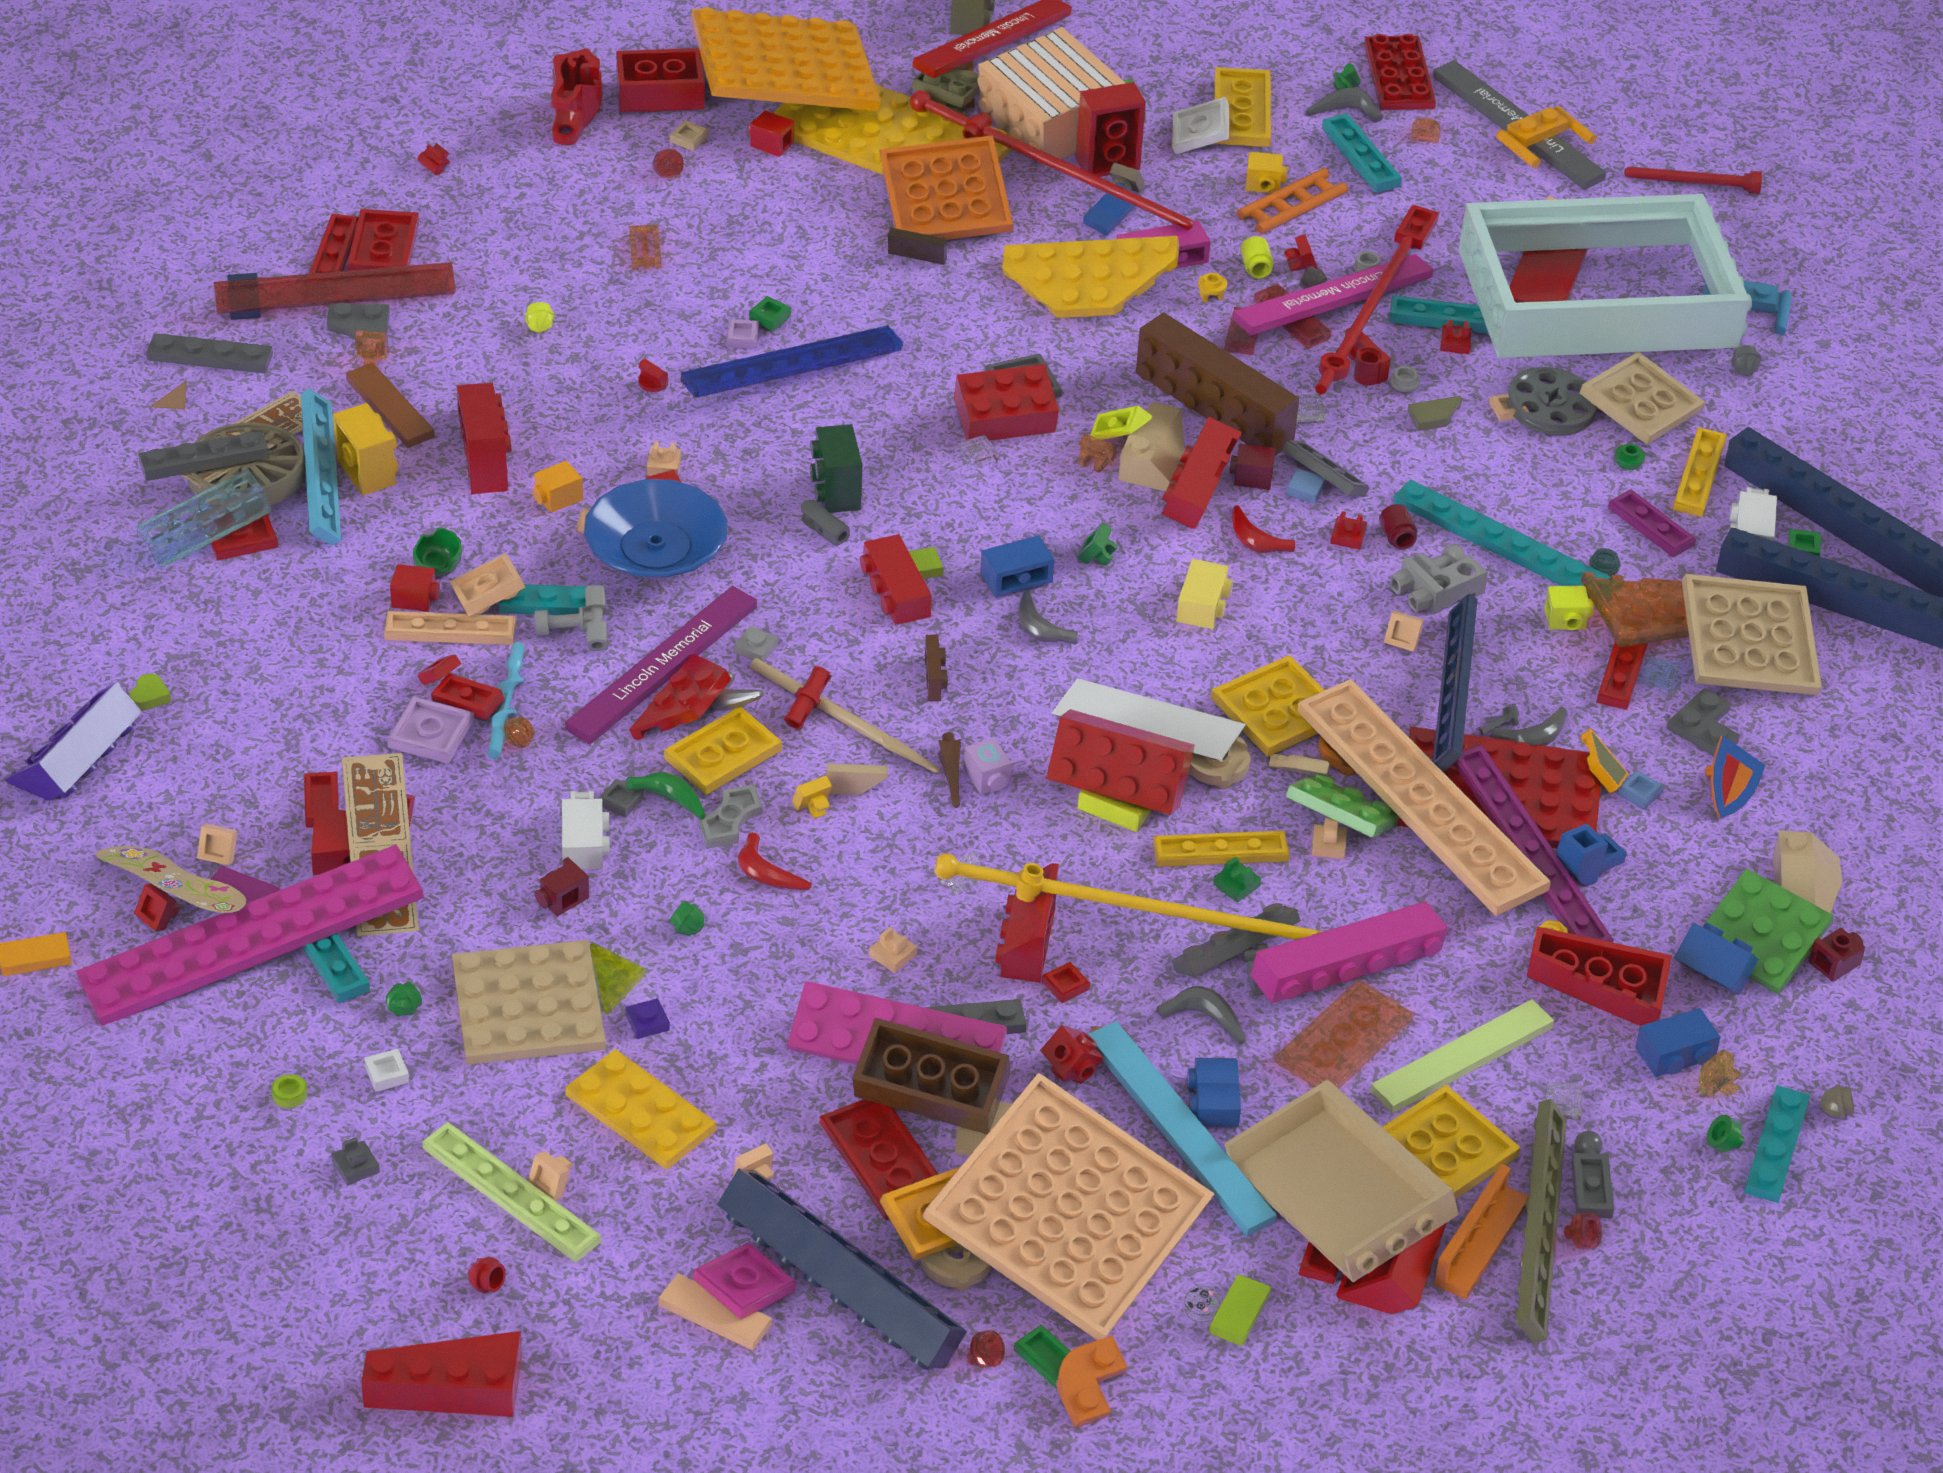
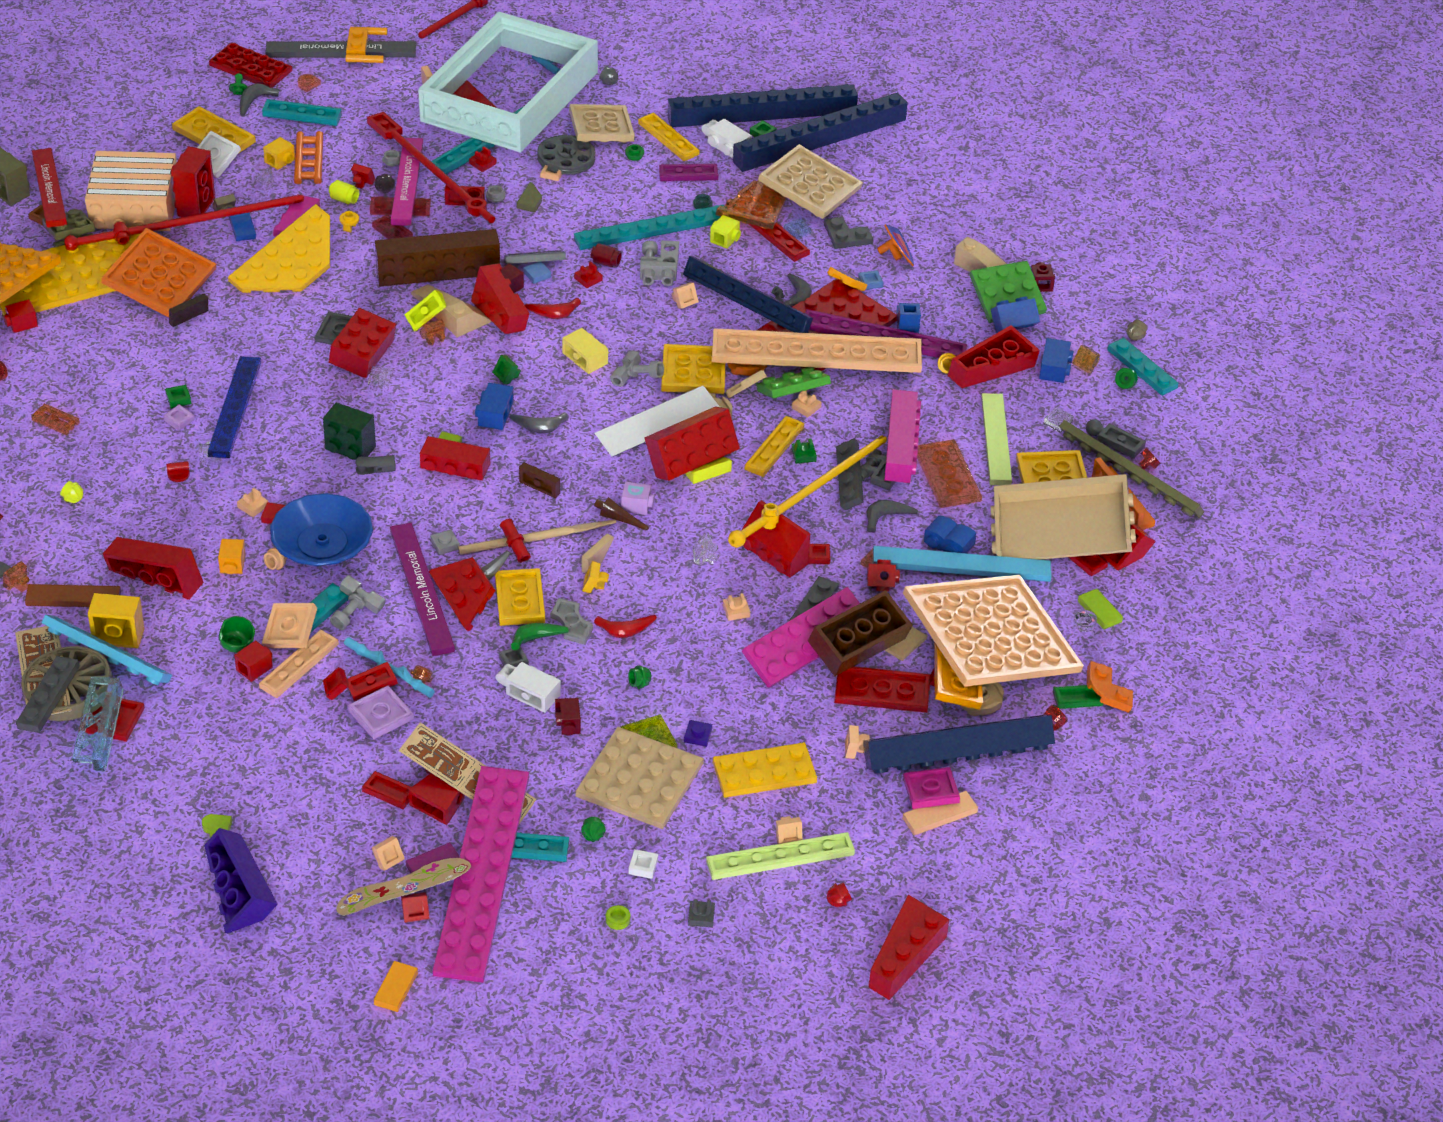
camera: 55 degrees left, 0 degrees up
none -> light grey bar [610,350,664,387]

